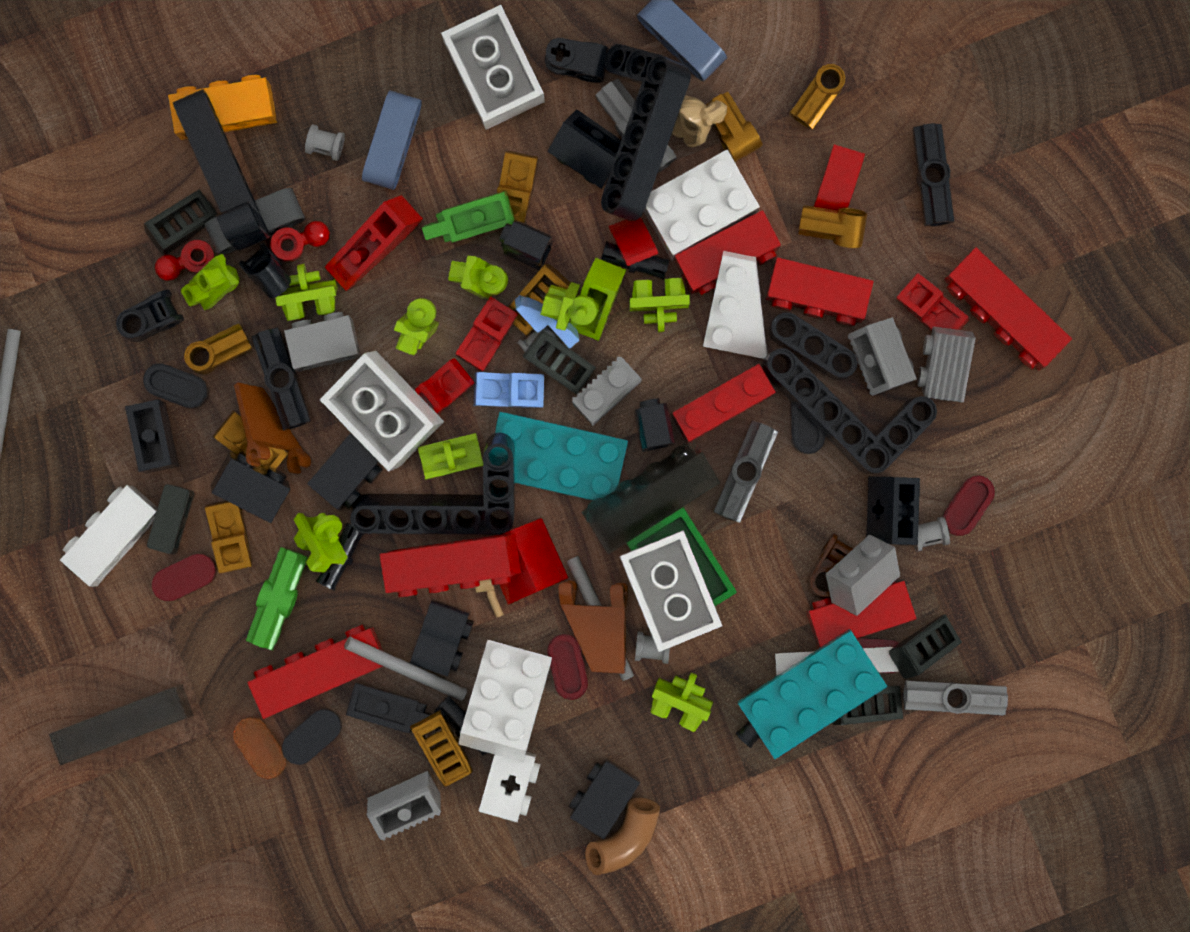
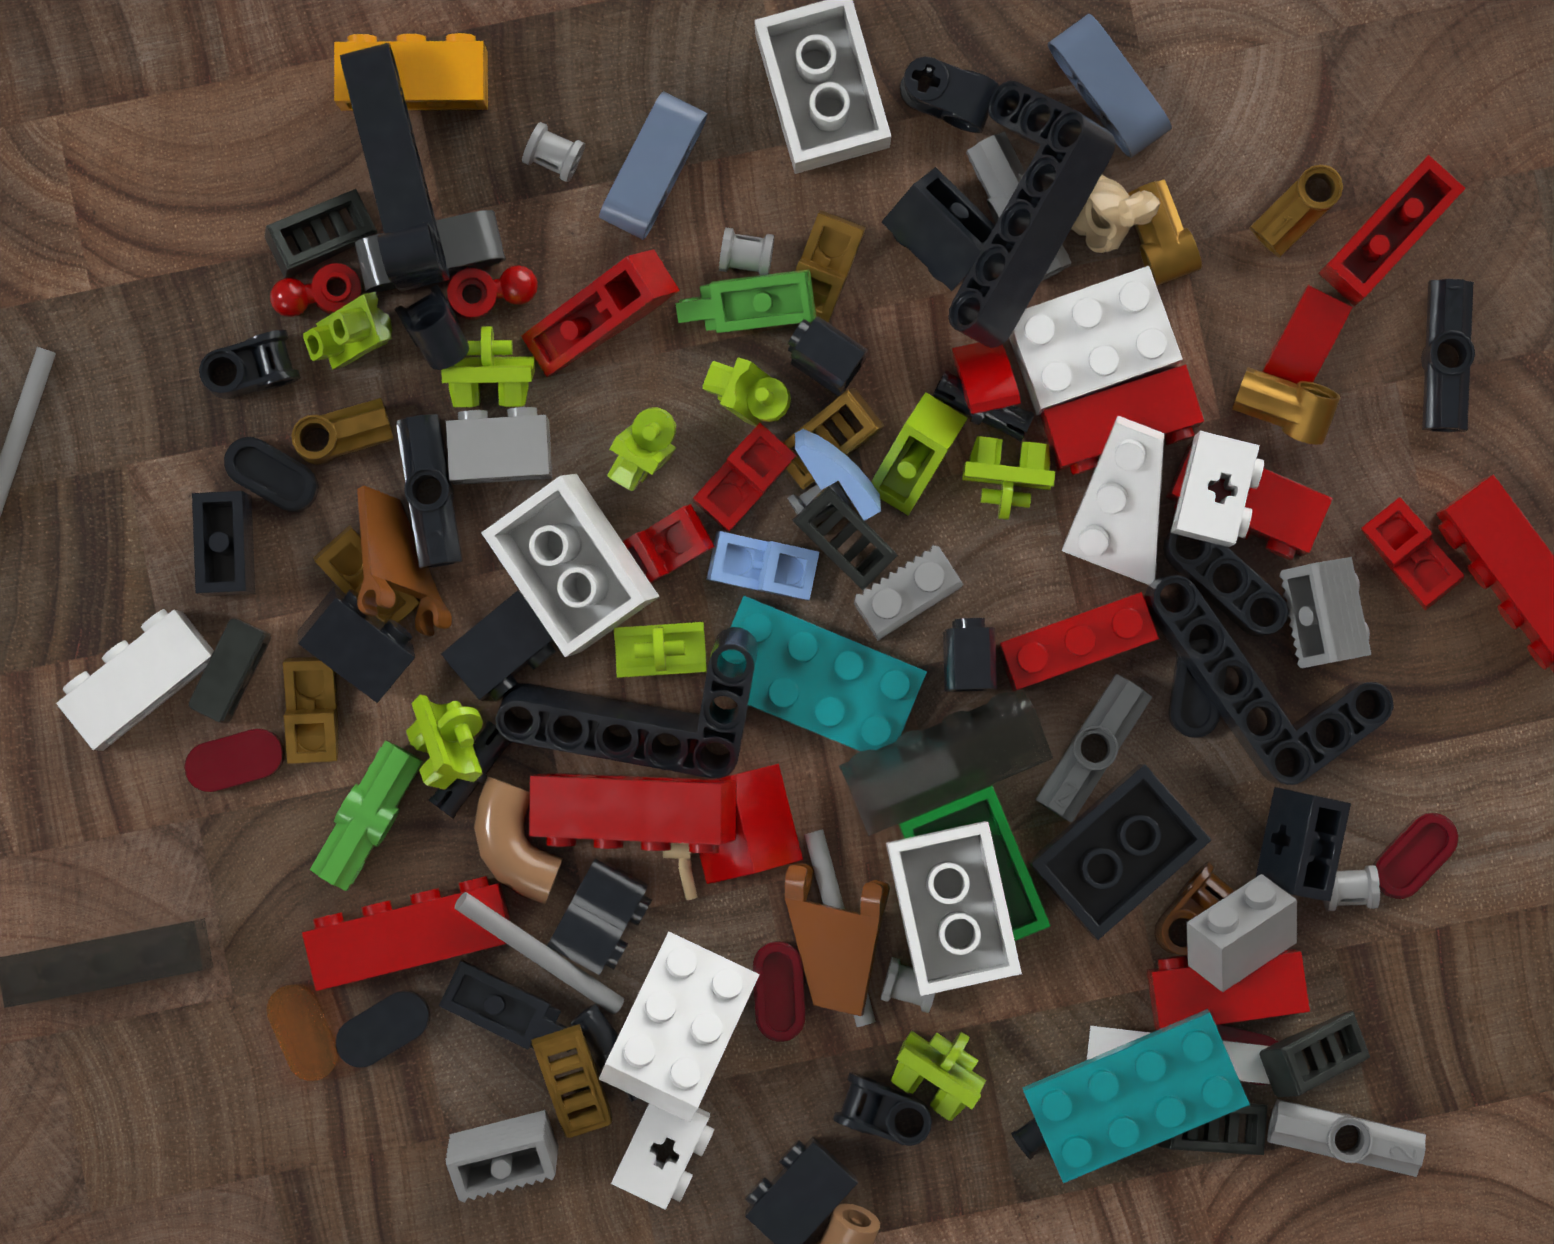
camera: 10 degrees right, 0 degrees up
lime hips [540,282,597,331] -> none
light grey brick [917,327,976,402] -> none
none -> medium nougat cylinder [474,776,563,905]
none -> light grey bush [719,227,775,275]
none -> black piece [833,1072,932,1146]
none -> black brick [1027,764,1212,940]
none -> white brick [1171,431,1264,547]
none -> red brick [1318,155,1466,307]

